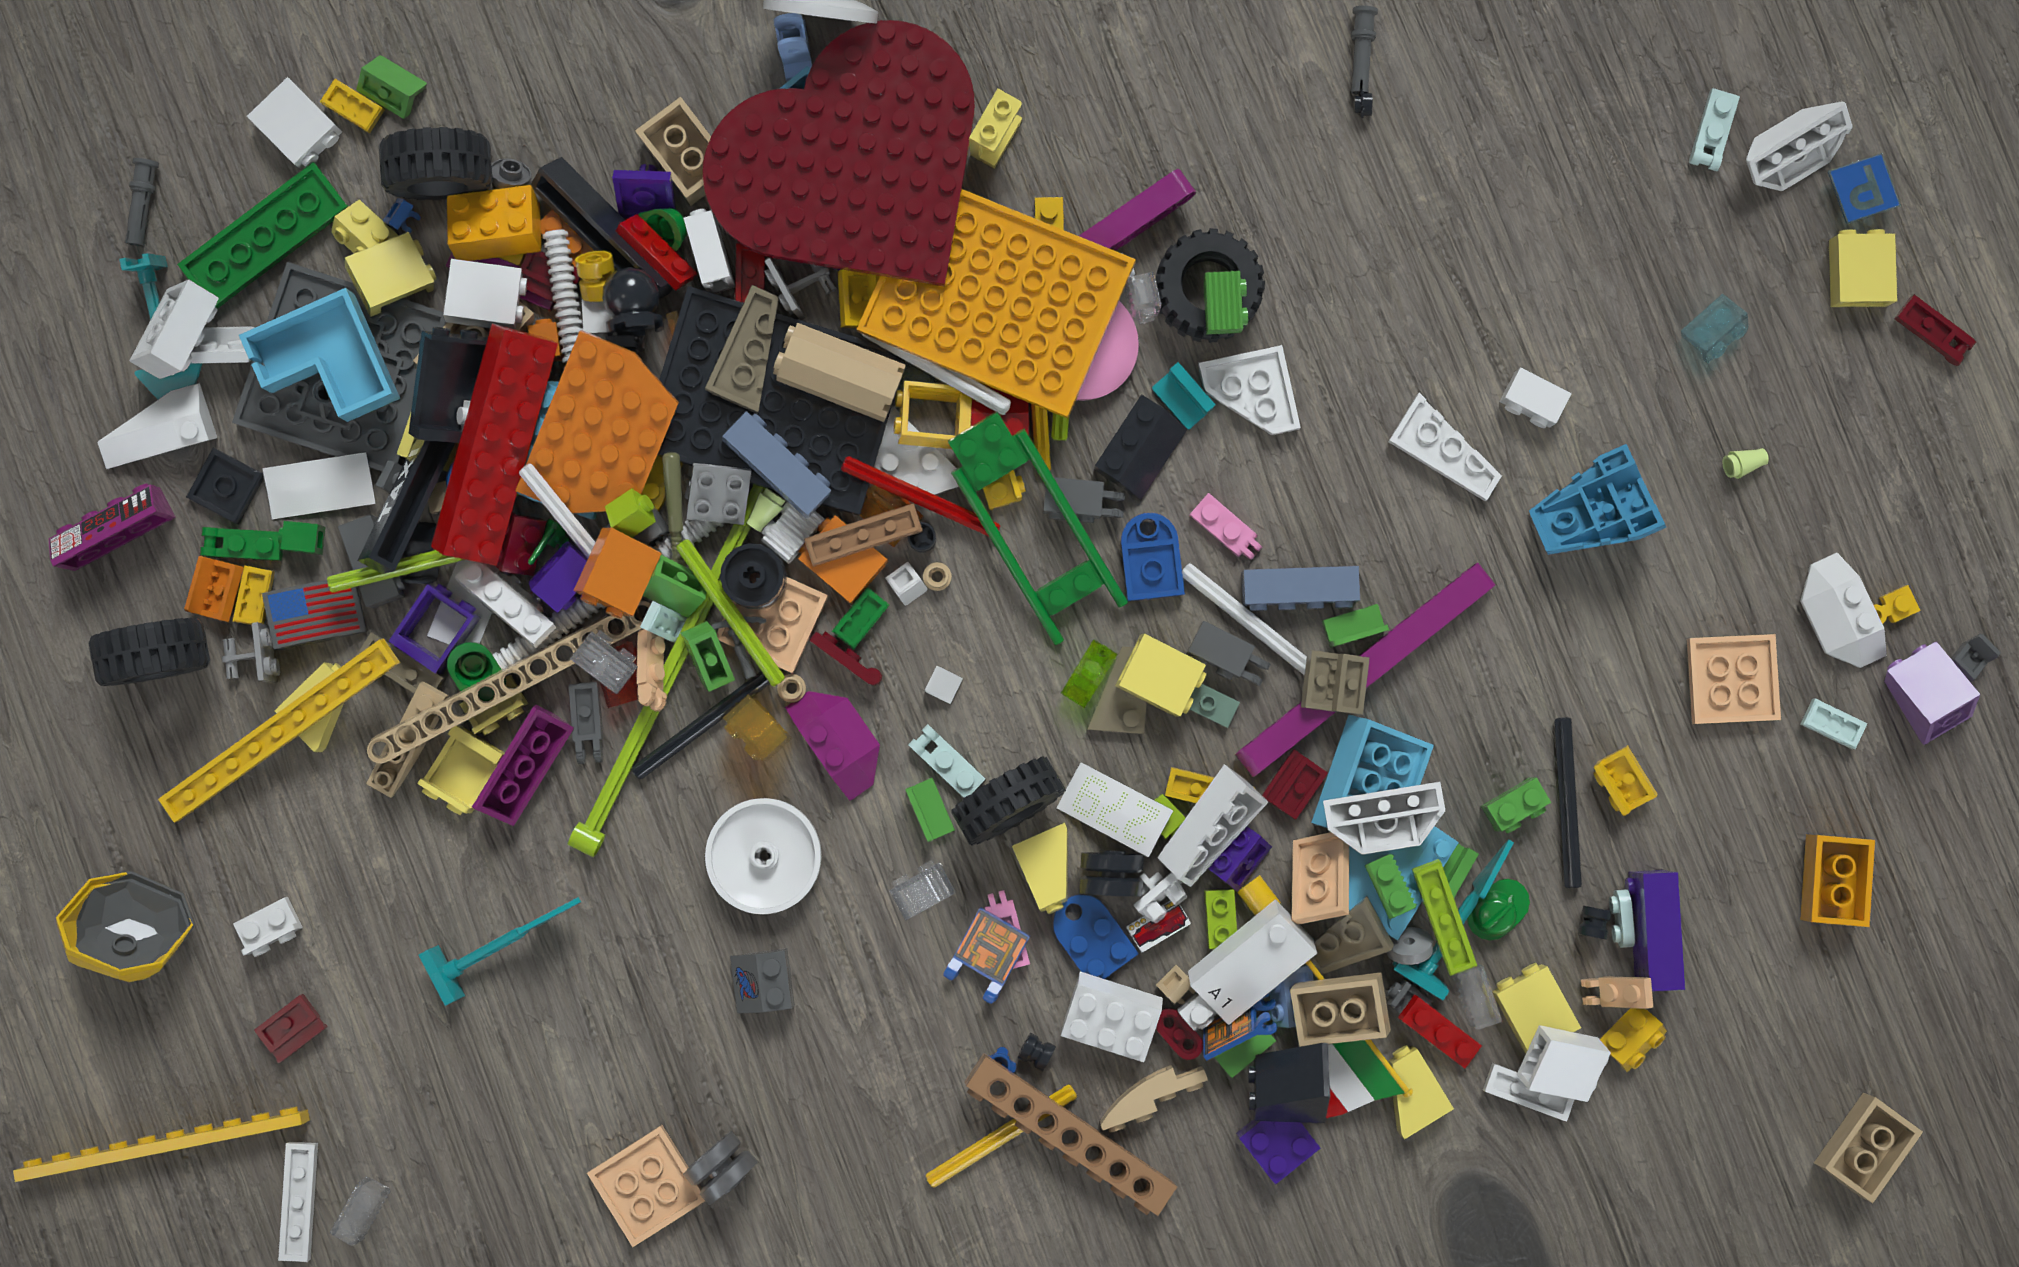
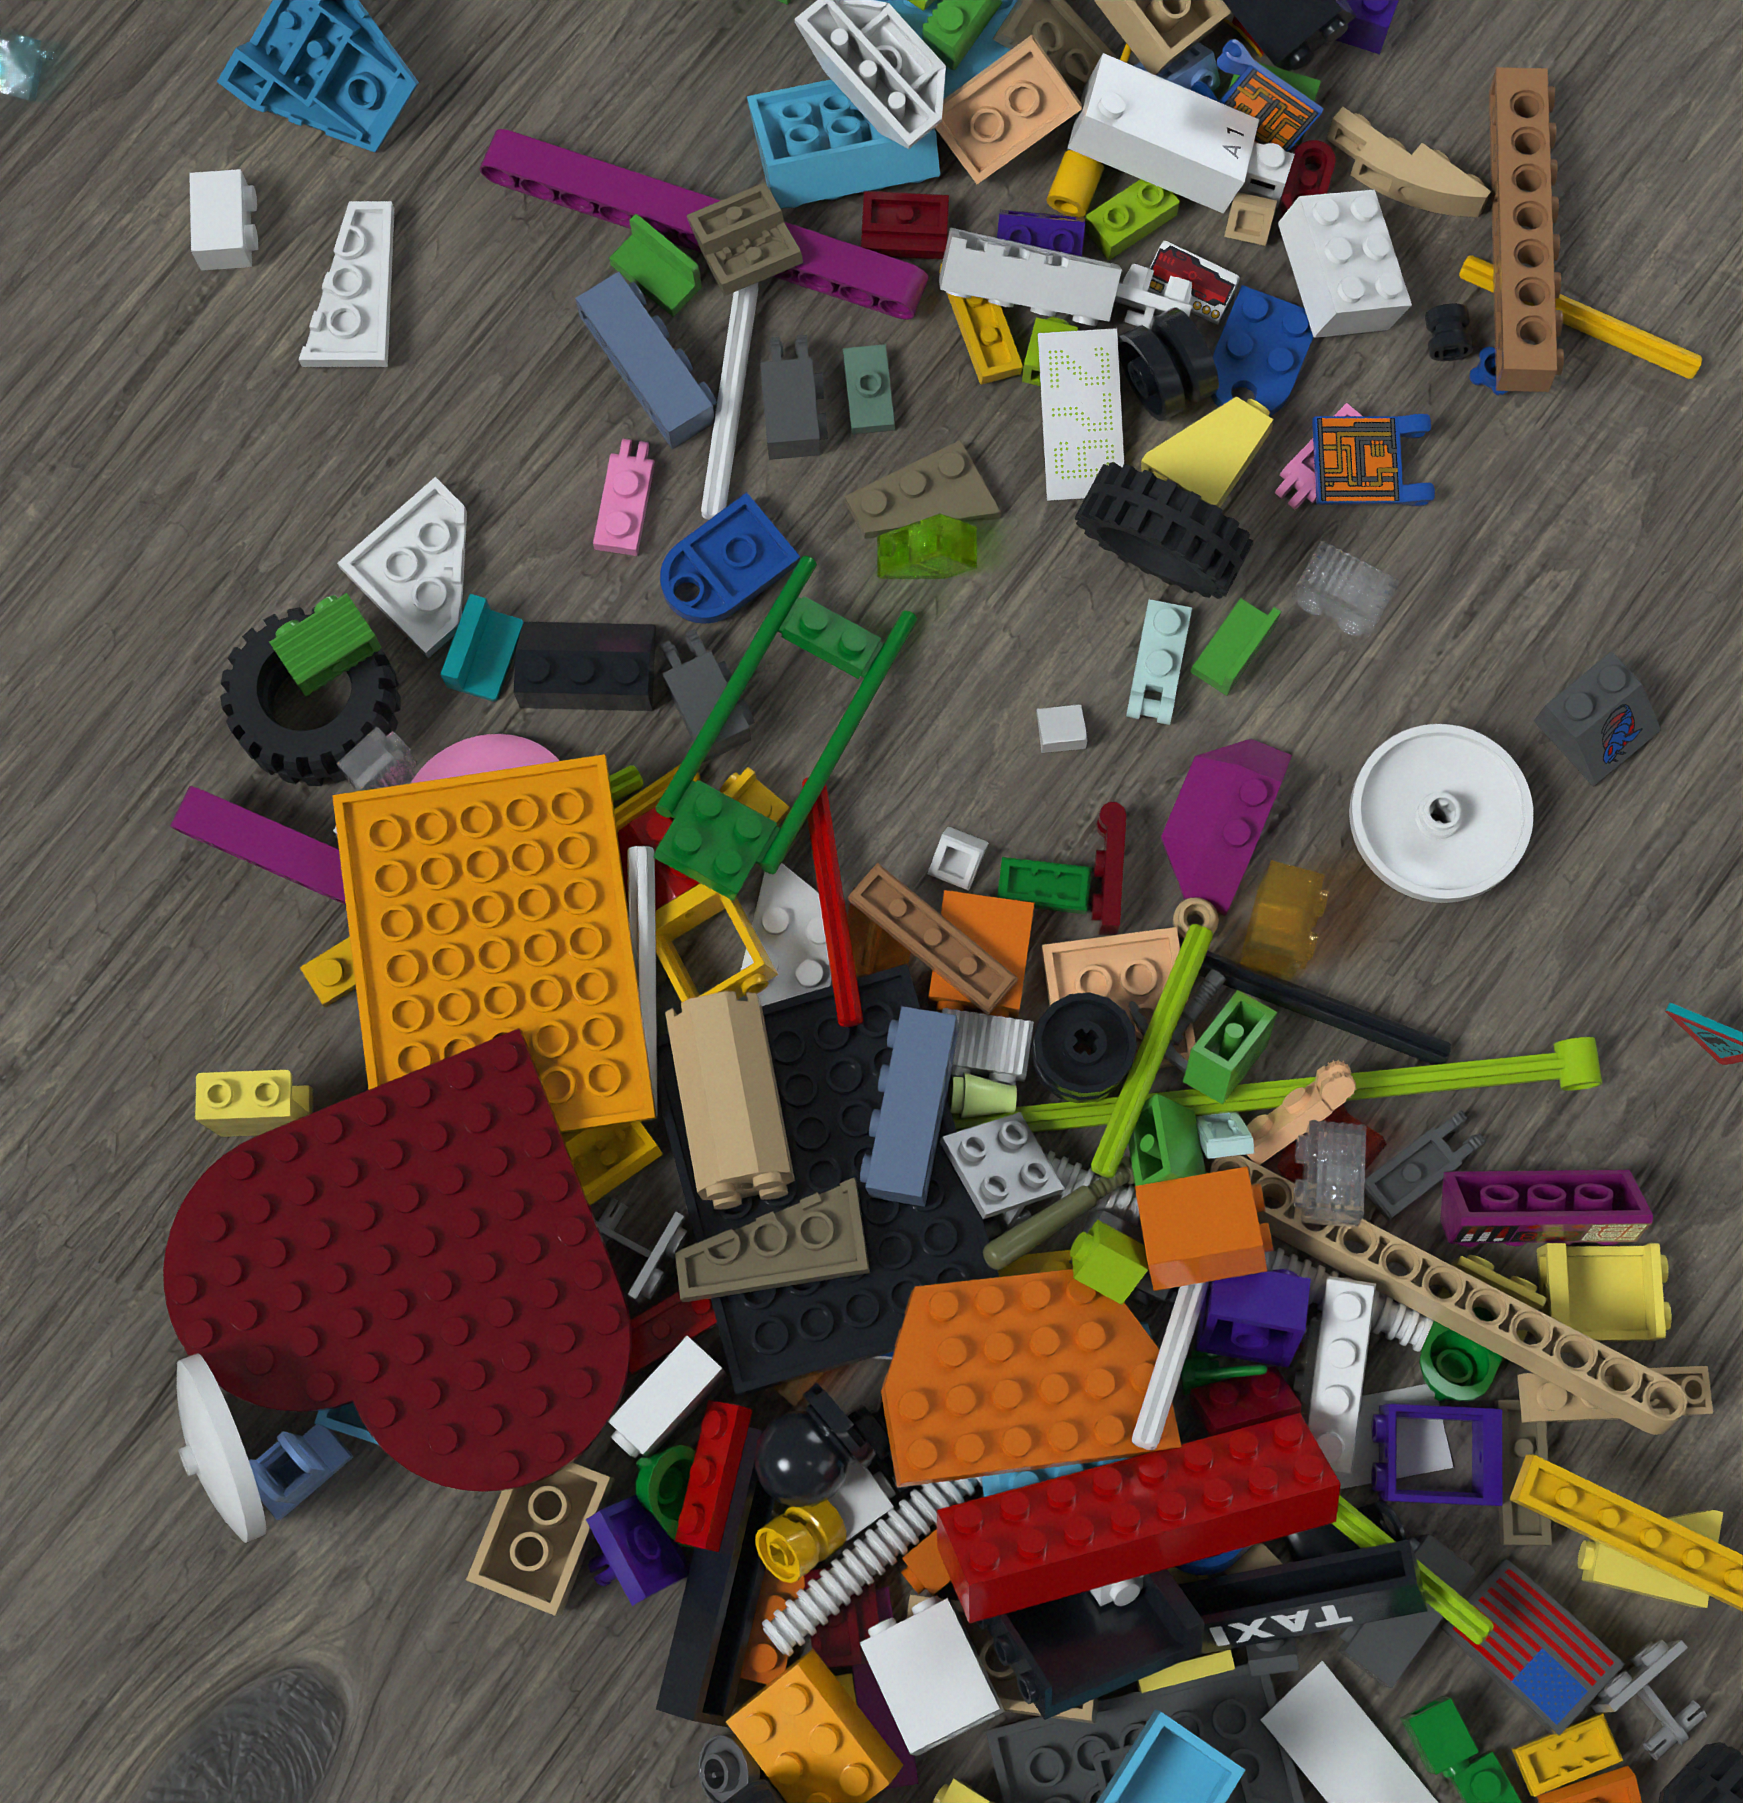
camera: 120 degrees left, 10 degrees down
black wheel [908,522,936,553] -> none
tan plate [923,562,952,591] -> none
light yellow brick [1115,634,1206,717] -> none

